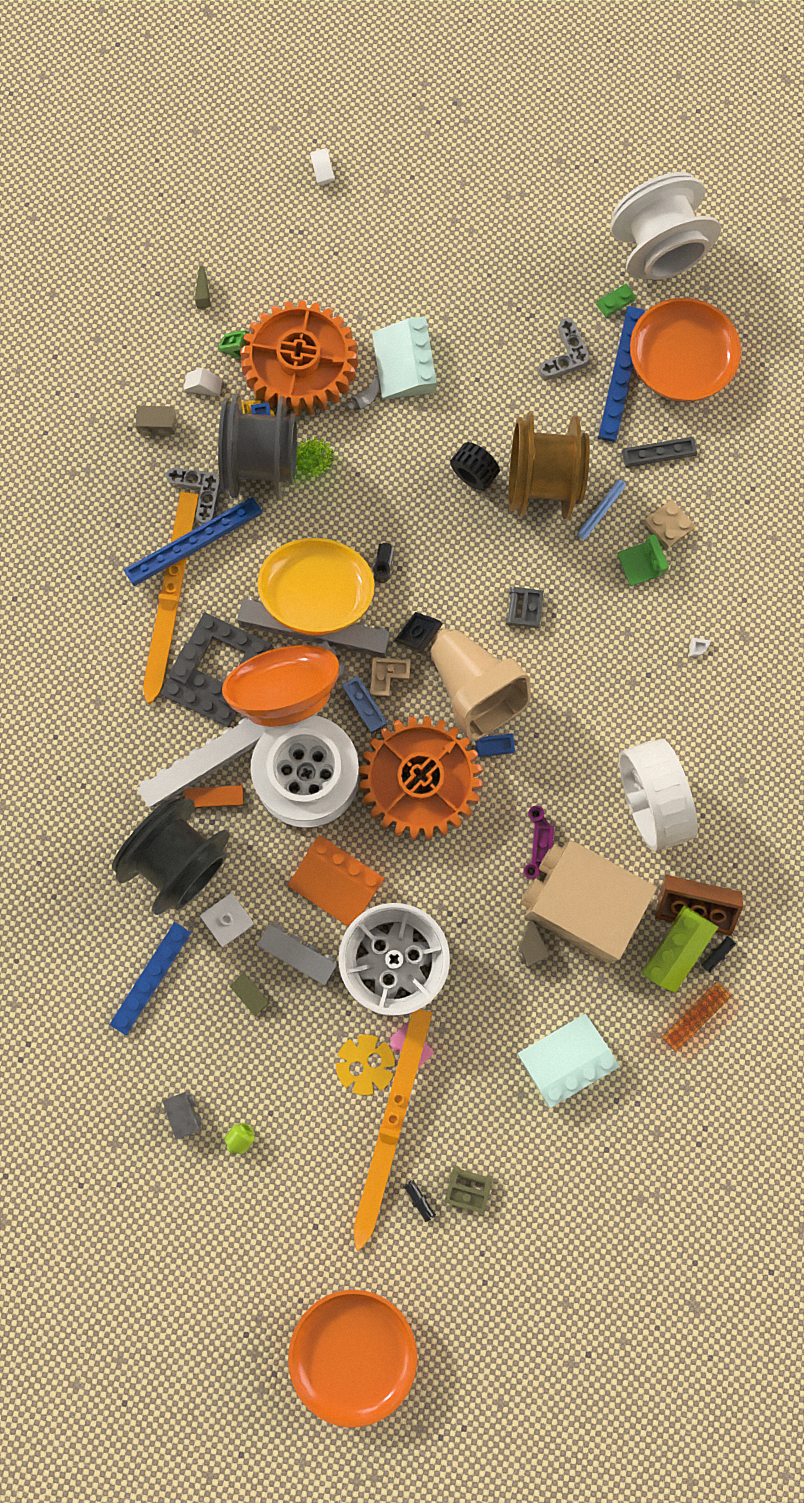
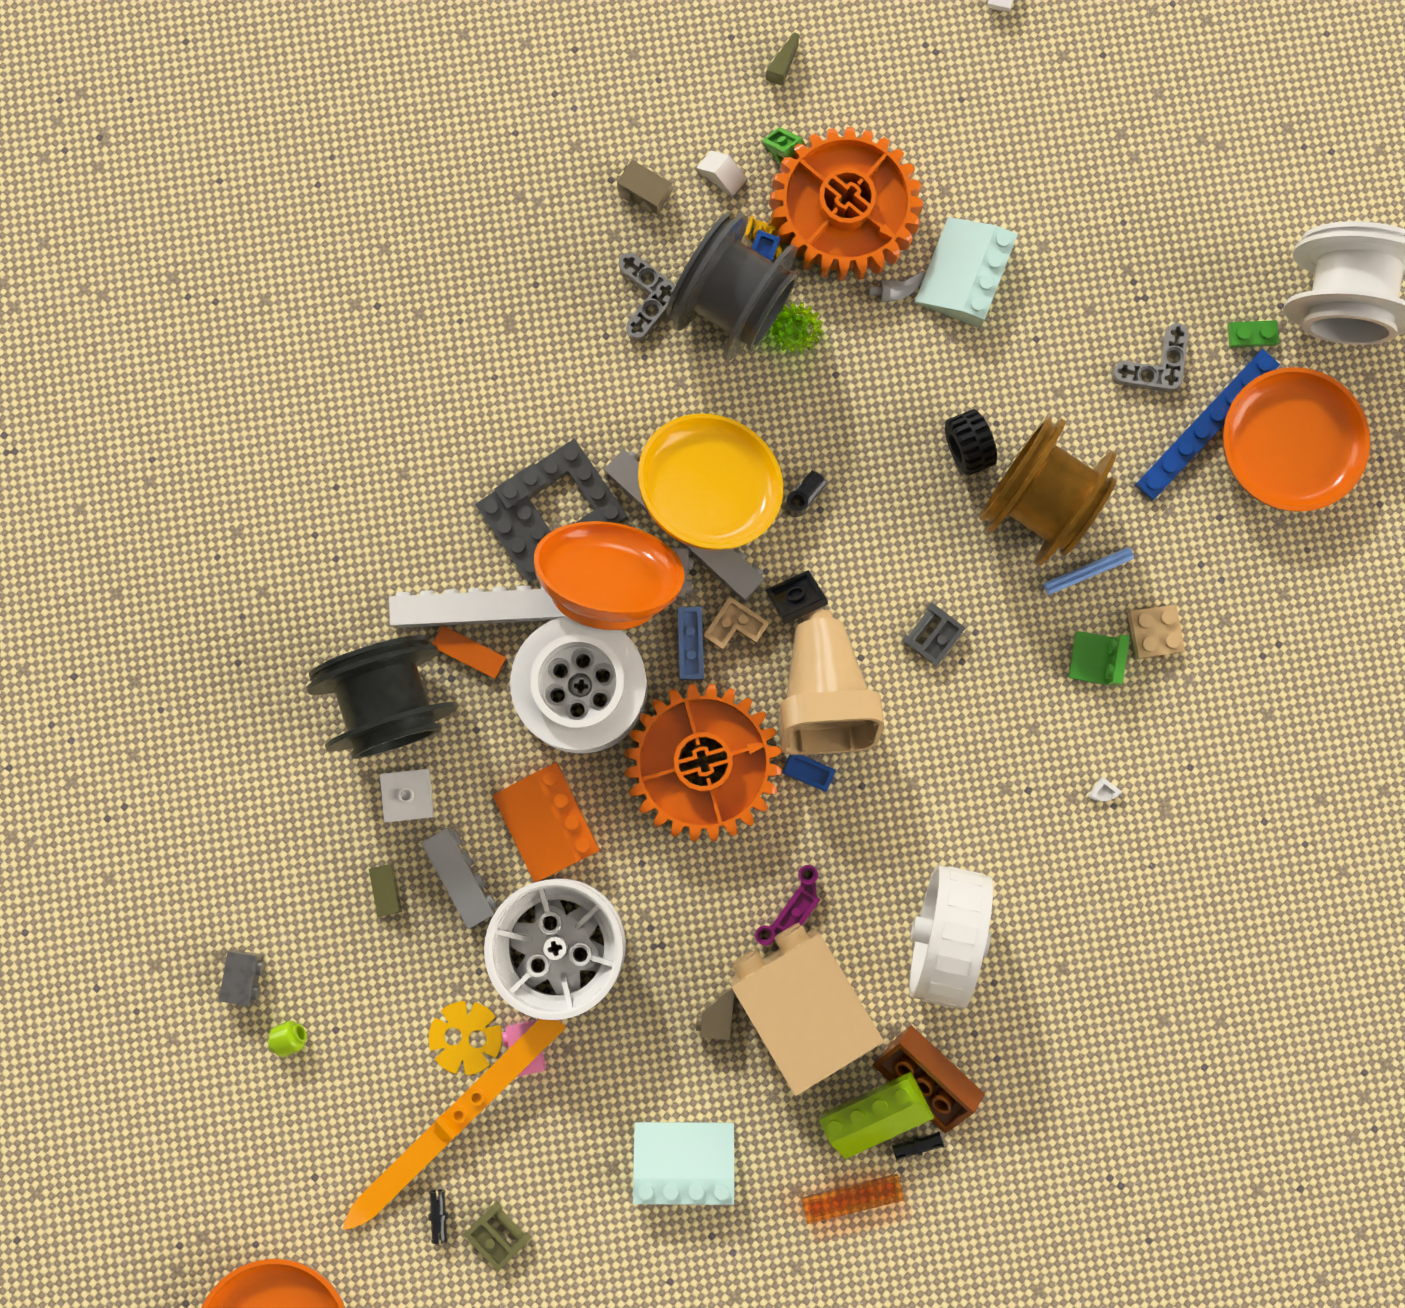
camera: 30 degrees right, 5 degrees up
blue plate [109,922,192,1035] -> none
blue plate [123,497,263,586] -> none
light orange piece [143,492,199,704] -> none
dark grey tile [622,436,697,468] -> none

